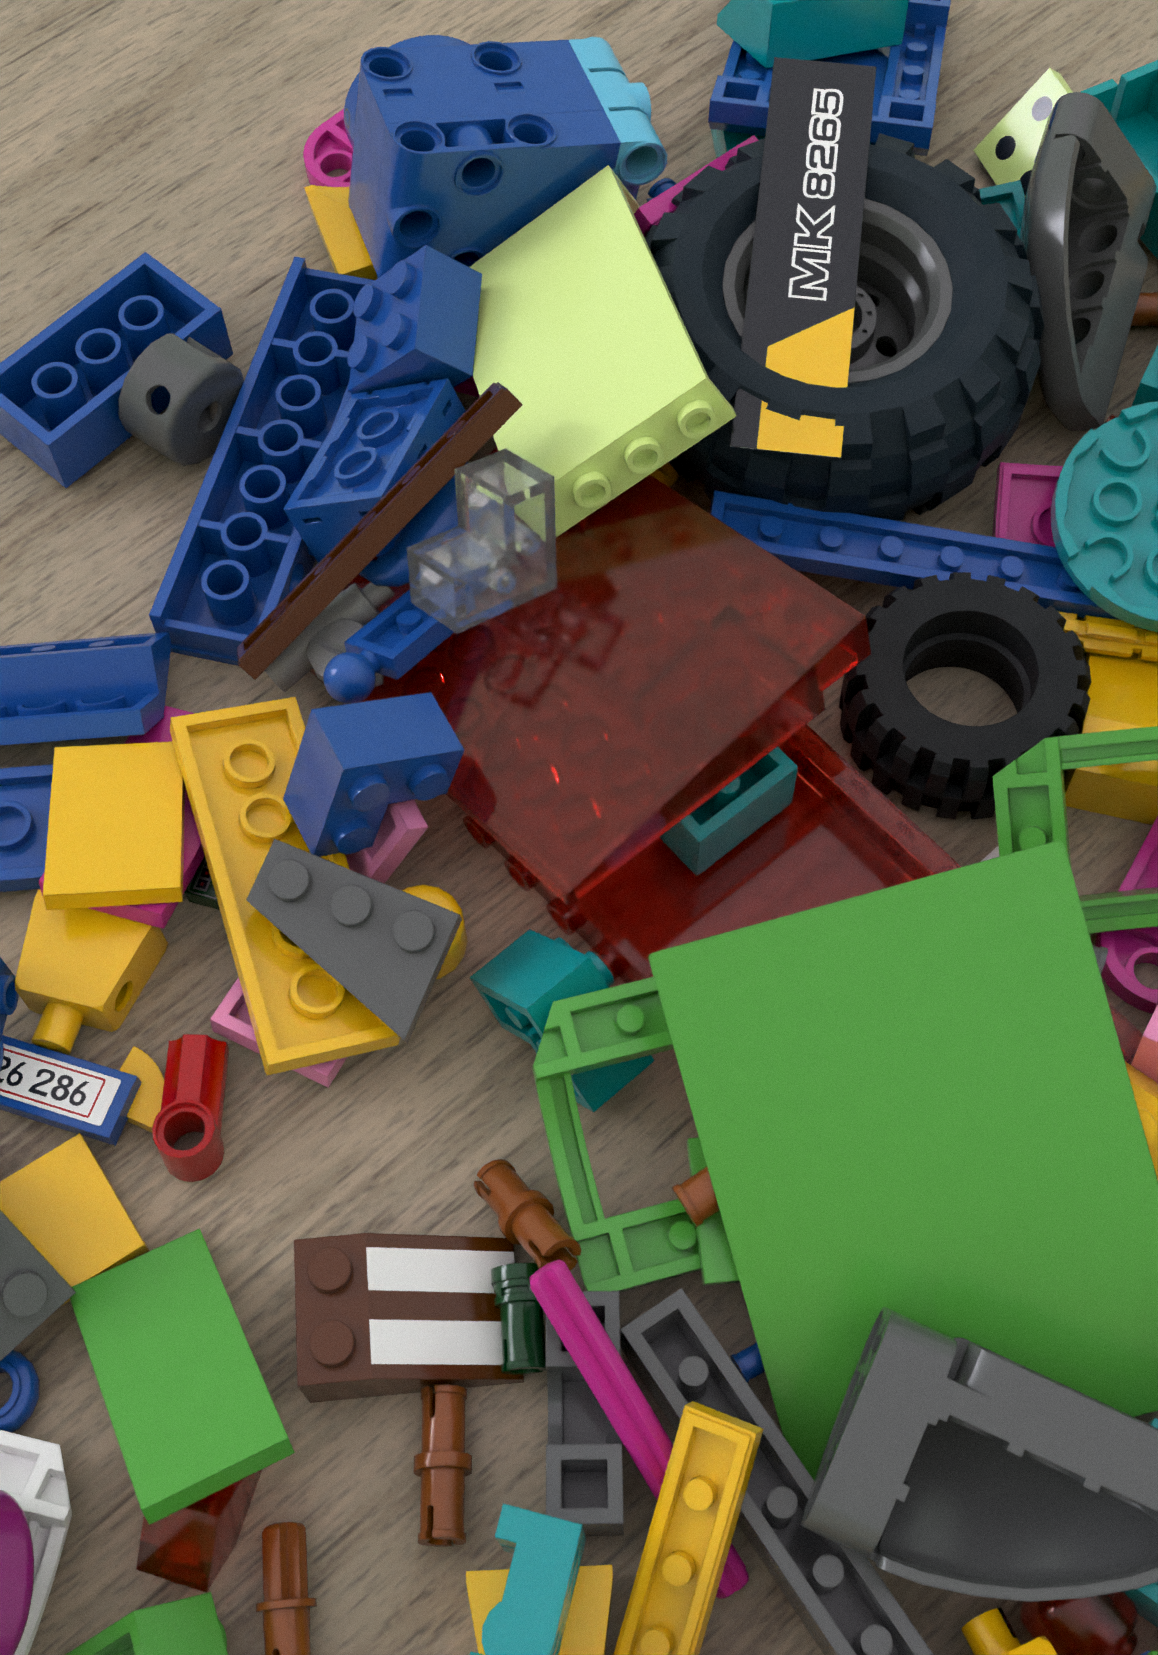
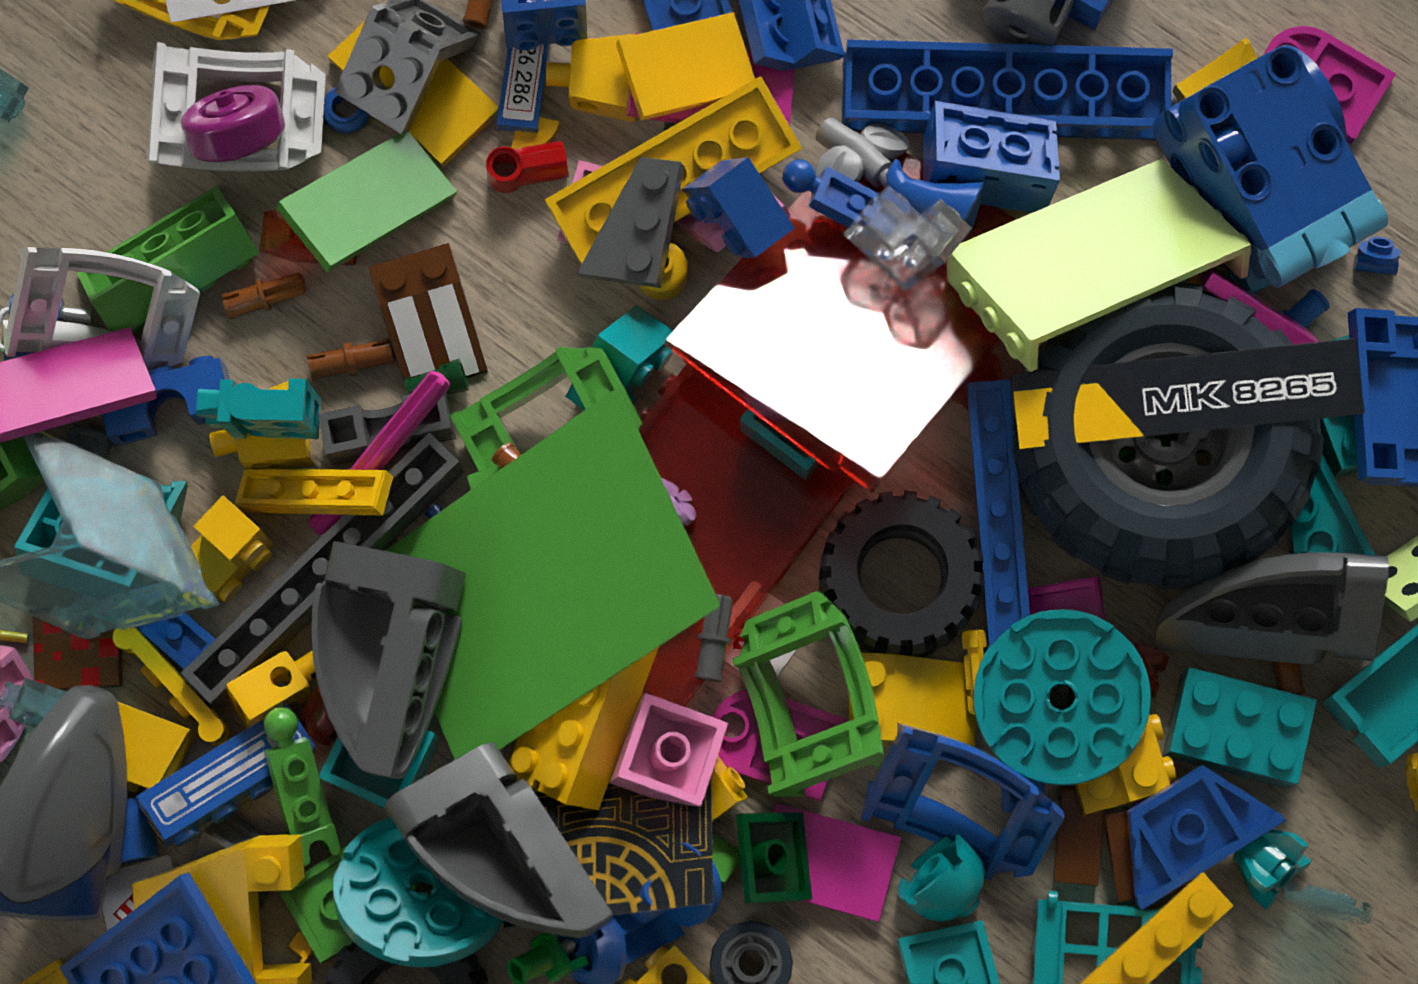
camera: 80 degrees right, 15 degrees up
reddish brown tile [237,382,523,680] -> none
blue brick [348,245,482,394] -> none
dark orange pin [474,1159,581,1271] -> none

